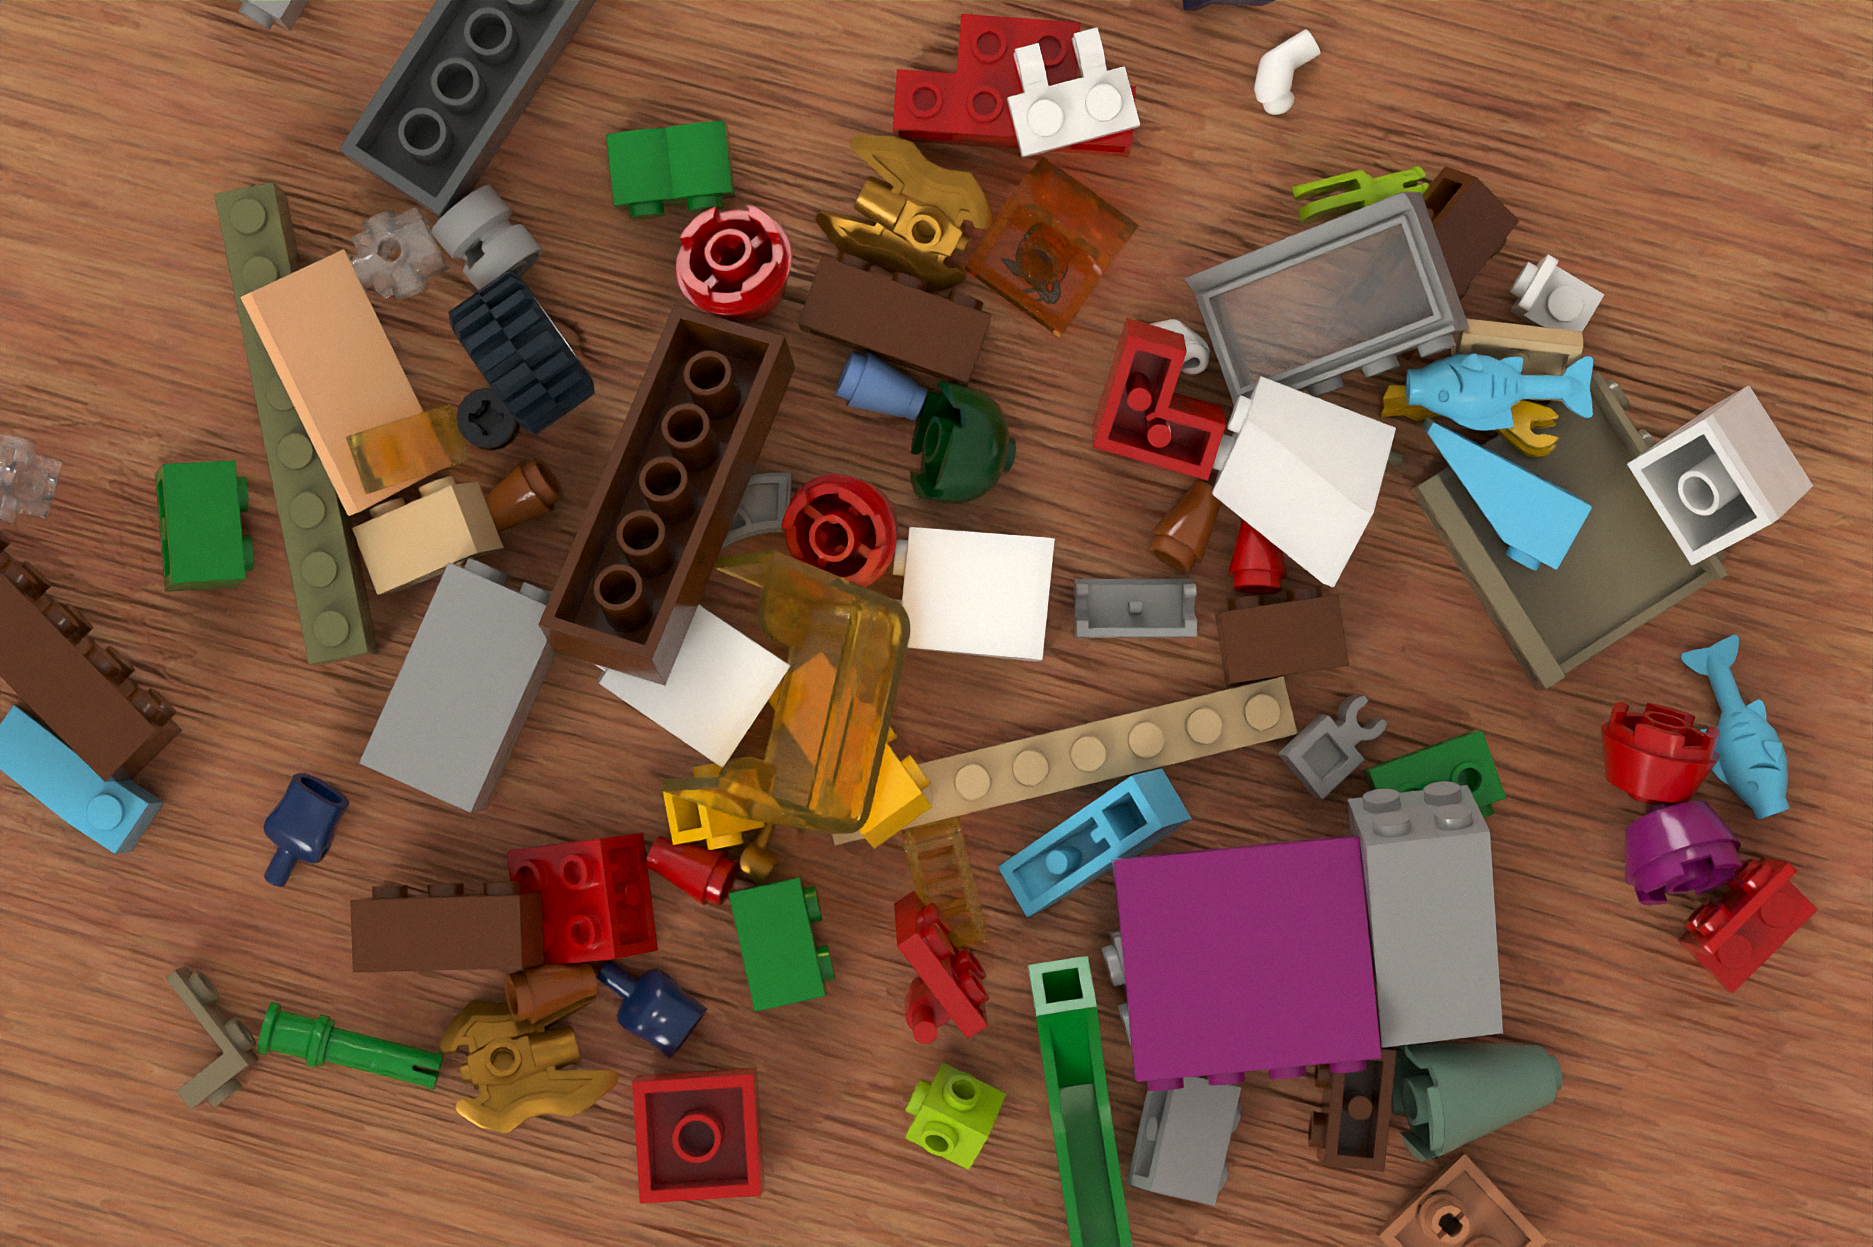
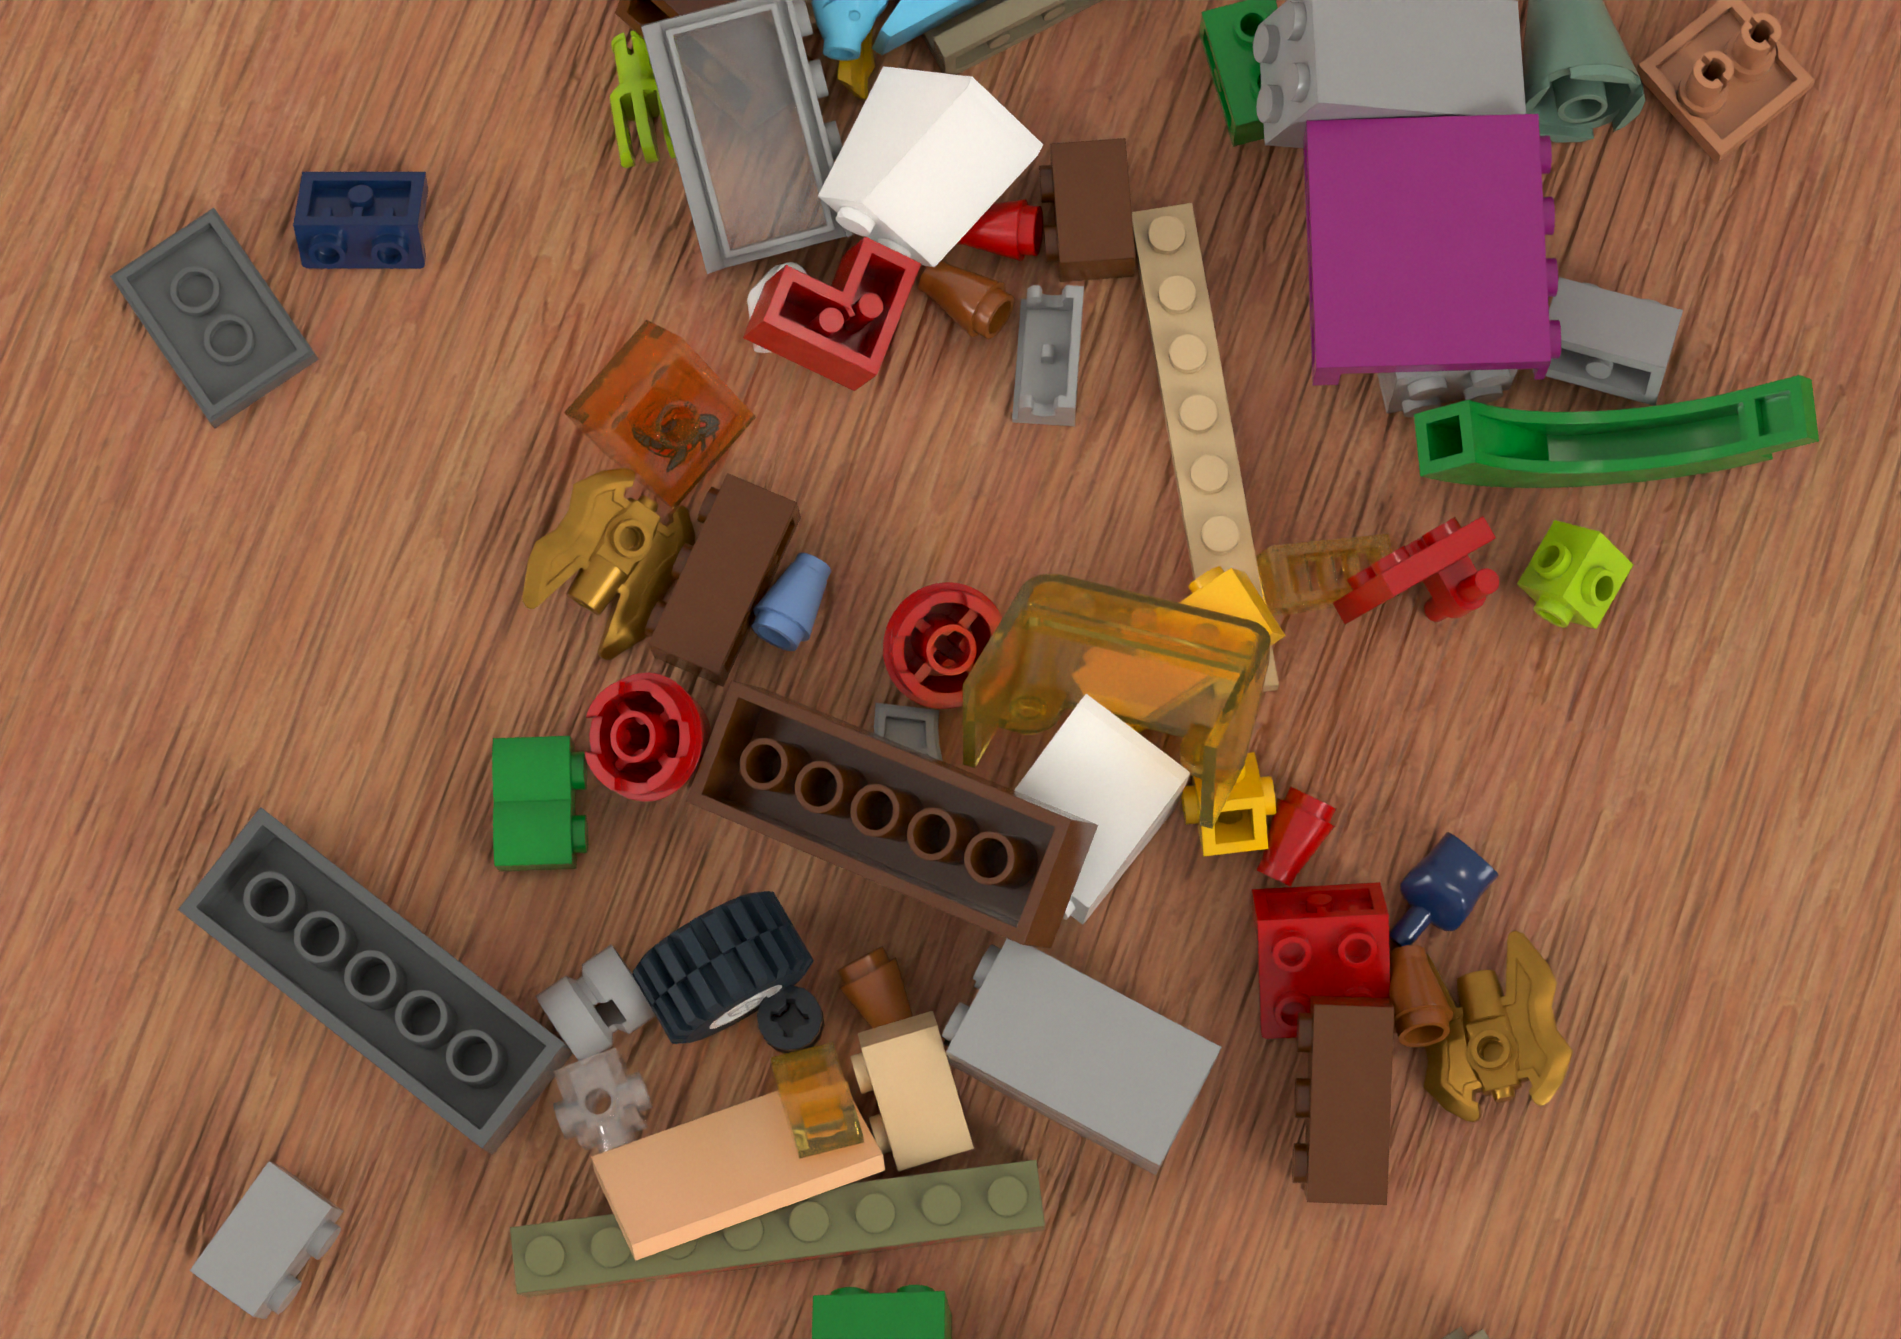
camera: 80 degrees left, 10 degrees down
green pin [257,1001,444,1091] -> none
dark blue piece [263,773,350,887] -> none
red brick [632,1067,764,1204] -> none
green brick [729,875,835,1012] -> none
pearl gold hand [739,797,784,884] -> none
white slope [887,527,1055,662] -> none
red piece [893,14,1136,157] -> none
dark green cylinder [910,381,1016,504] -> none
medium azure slope [998,768,1192,918] -> none
white plate [1007,27,1140,158] -> none
white arm [1254,29,1321,115] -> none
light grey plate [1278,694,1387,799] -> none
reddish brown brick [1308,1045,1397,1172] -> none

